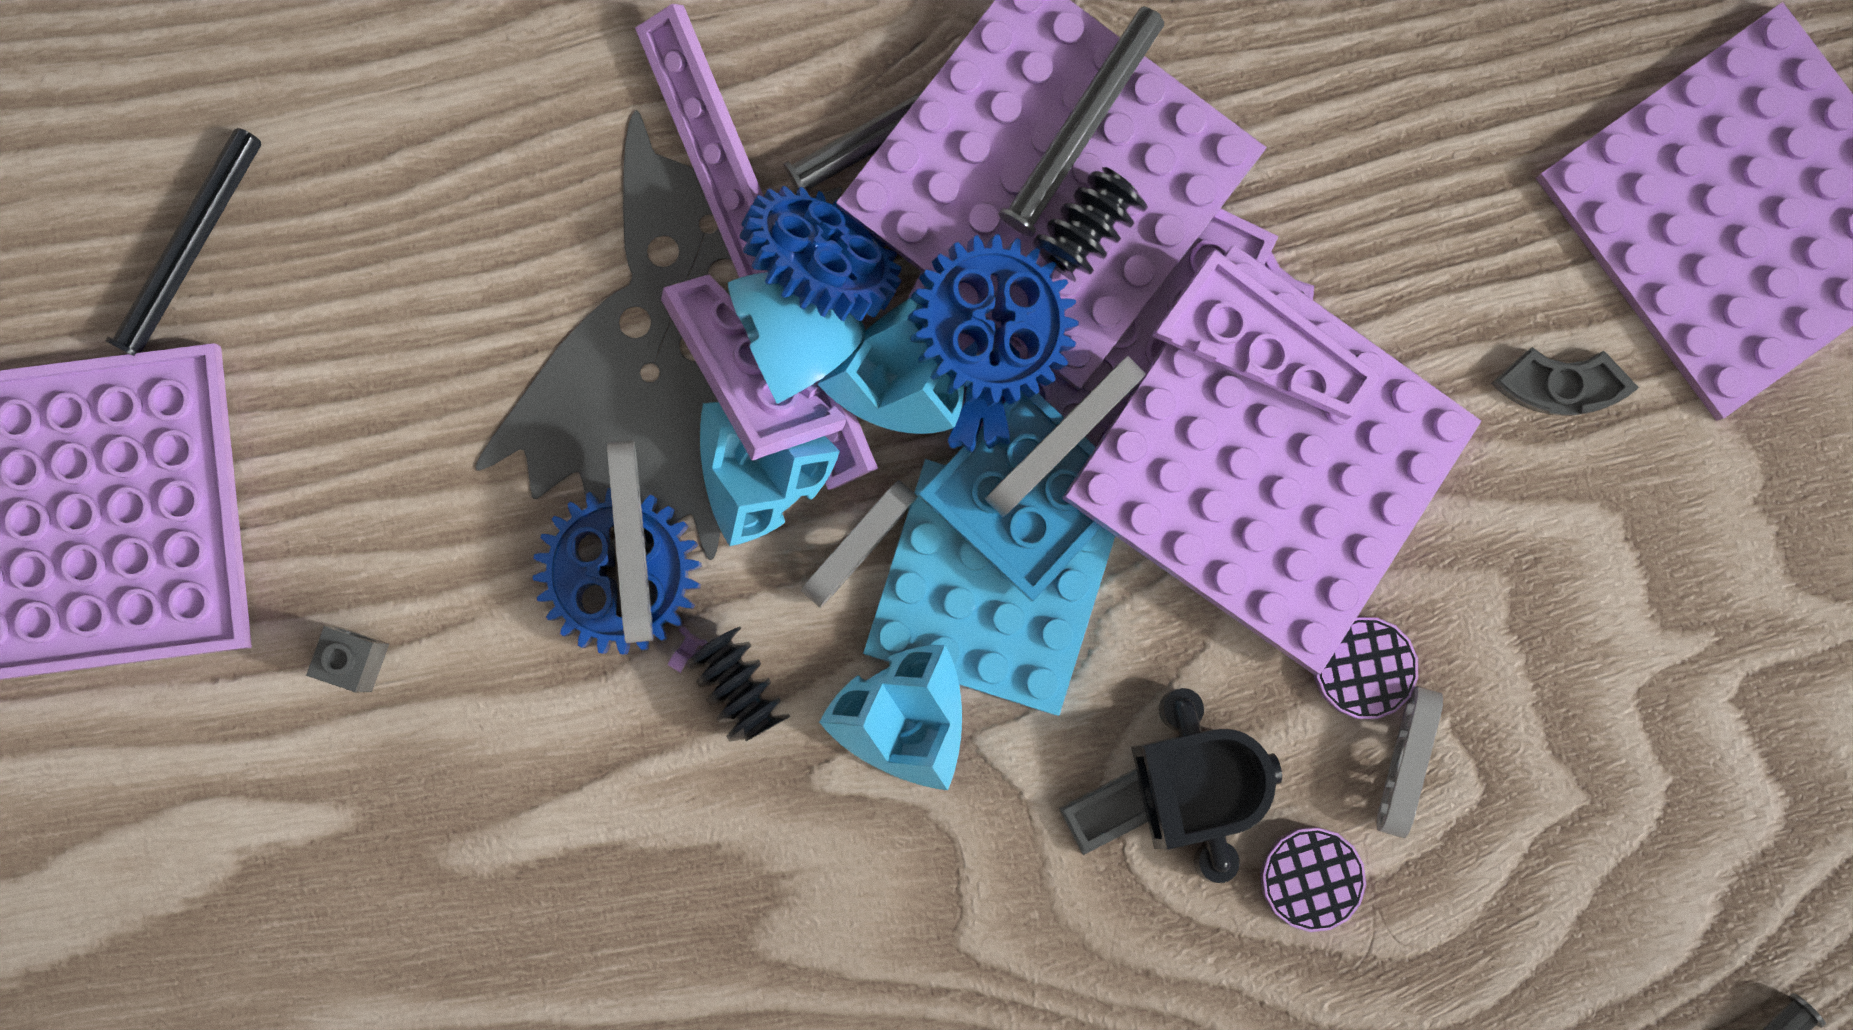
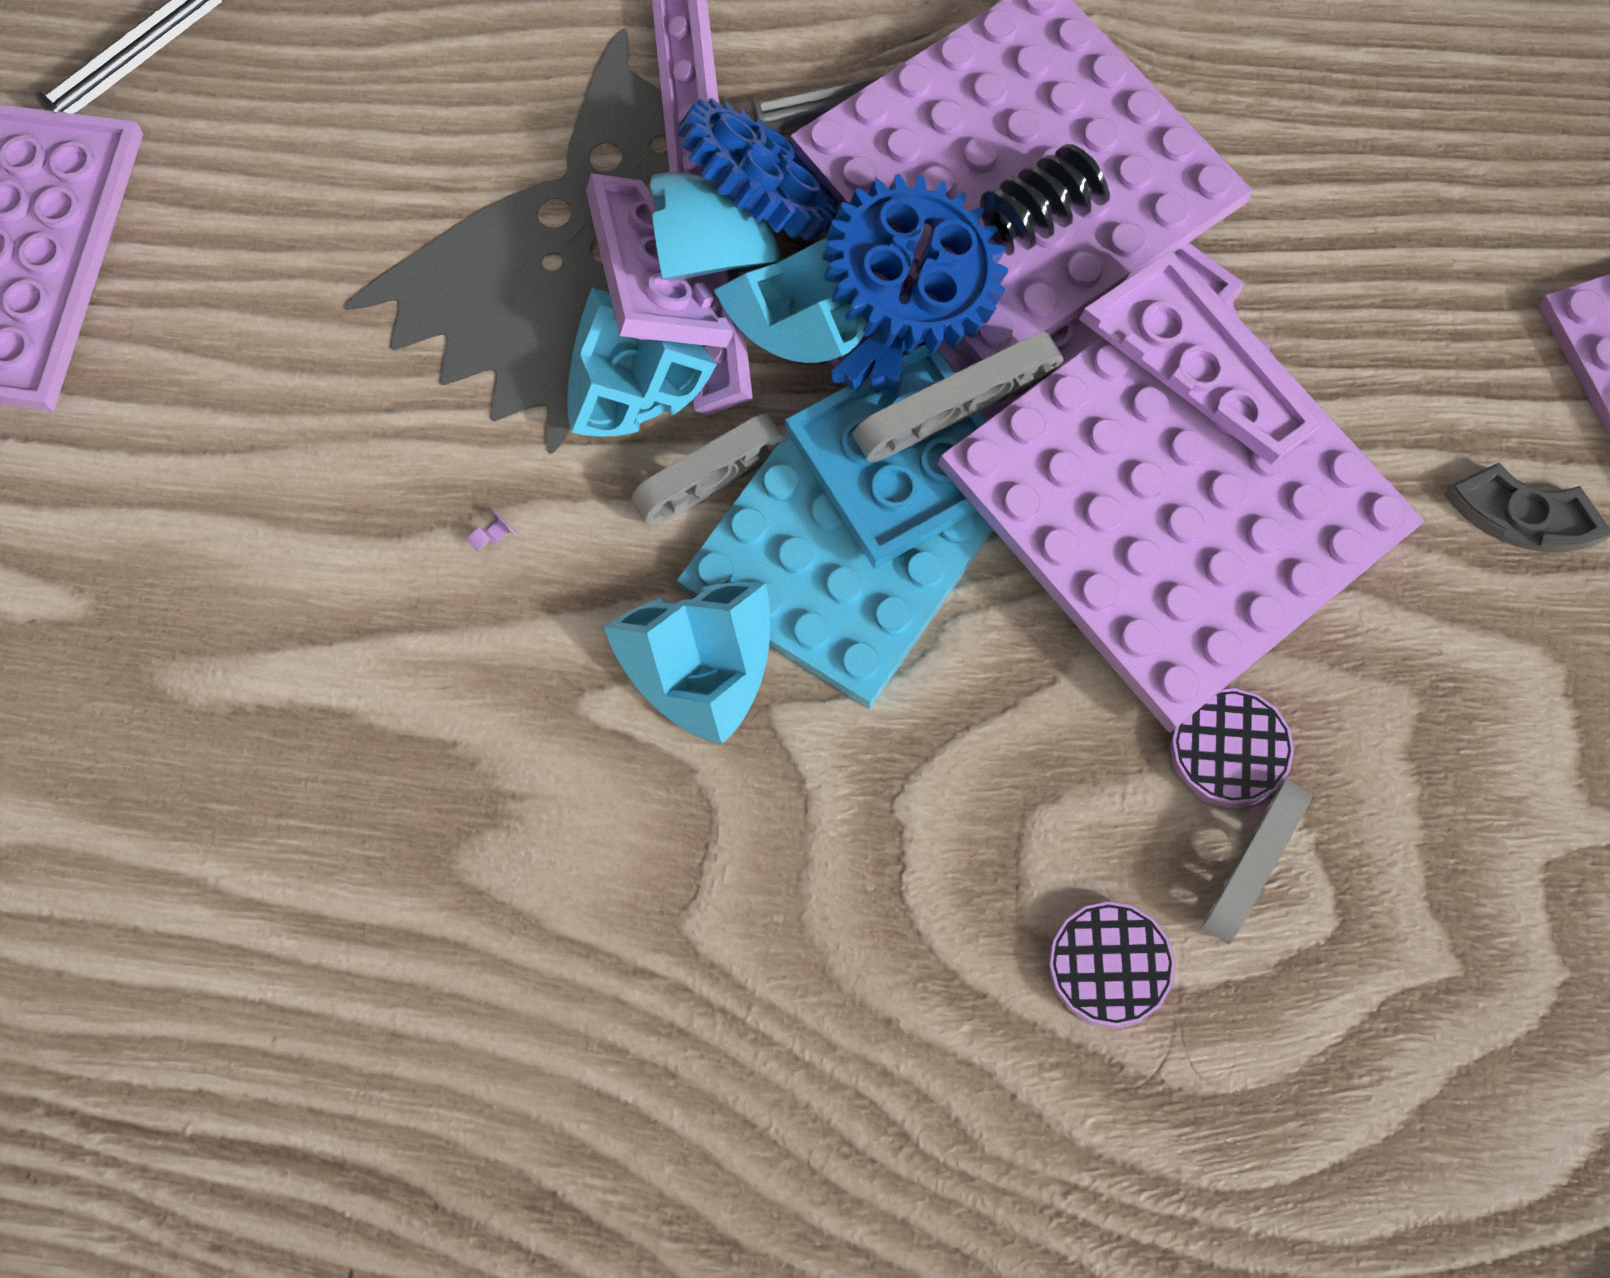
camera: 20 degrees right, 15 degrees down
dark grey brick [306,626,389,693] -> none
blue gear [532,488,702,655] -> none
light grey beam [607,440,653,643] -> none
black piece [686,626,790,742] -> none
dark grey axle [998,6,1165,237] -> none
dark grey tile [1059,768,1148,855] -> none
black piece [1131,688,1282,883] -> none

